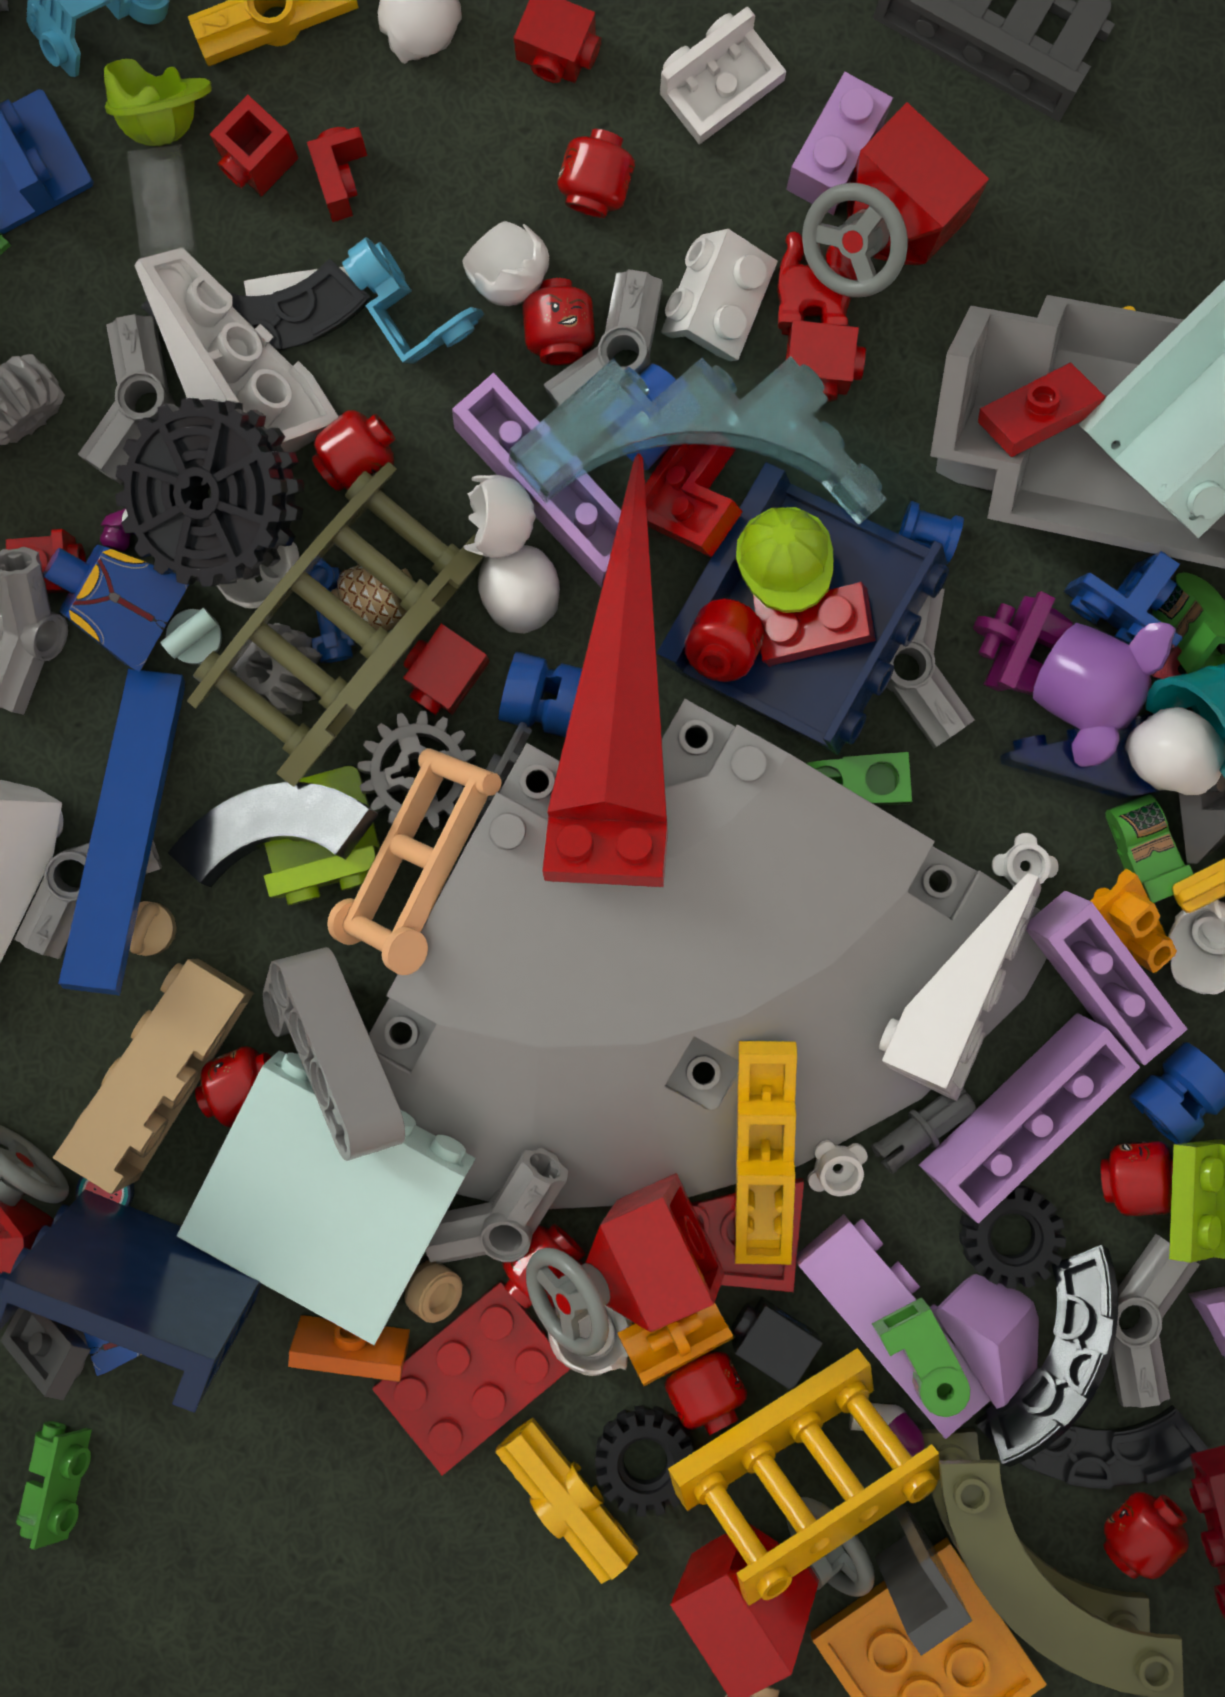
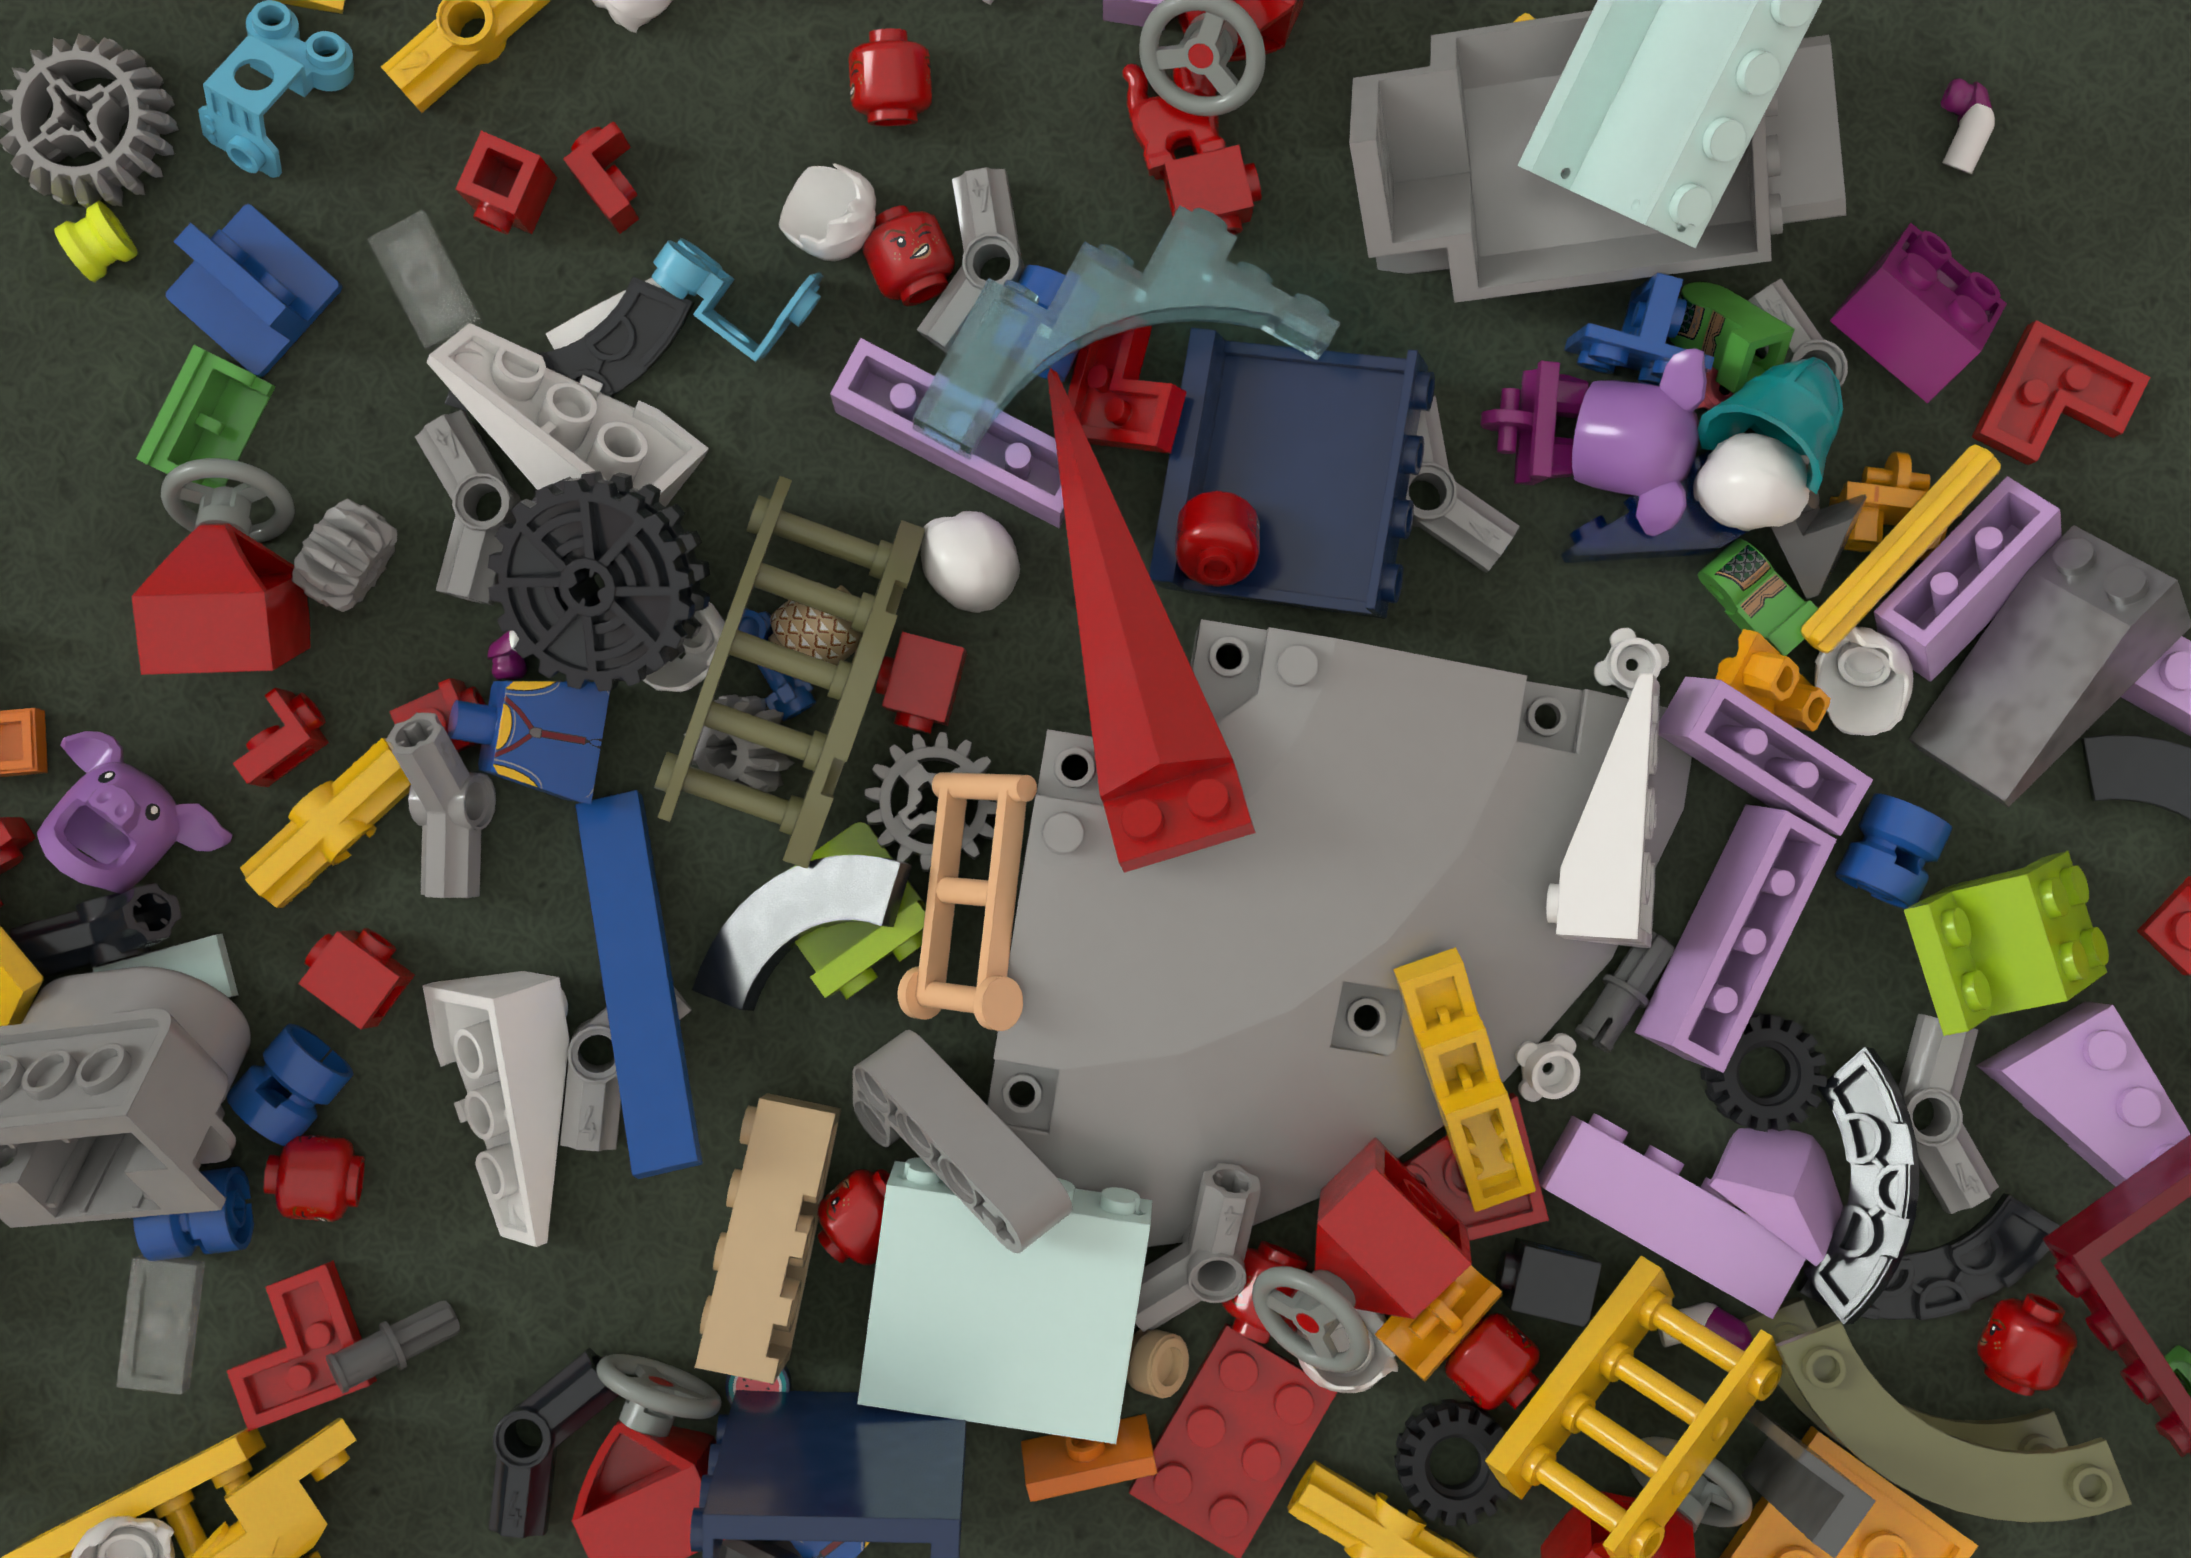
camera: 15 degrees left, 0 degrees up
lime piece [104,59,212,146] -> none
tan tile [130,901,177,956] -> none
light aqua plate [160,607,222,664] -> none
red head [312,410,395,492] -> none
white hair [464,475,536,558] -> none
dark grey wheel [469,722,532,837] -> none
blue wheel [498,651,582,738] -> none
white bracket [661,229,778,361] -> none
lime piece [736,507,833,613] -> none
plate [753,582,876,667] -> none
bright green leg [806,752,912,805] -> none
bright green leg [872,1297,971,1417] -> none
blue bush [899,501,964,564] -> none
red plate [978,362,1106,458] -> none
red head [1101,1141,1173,1216] -> none

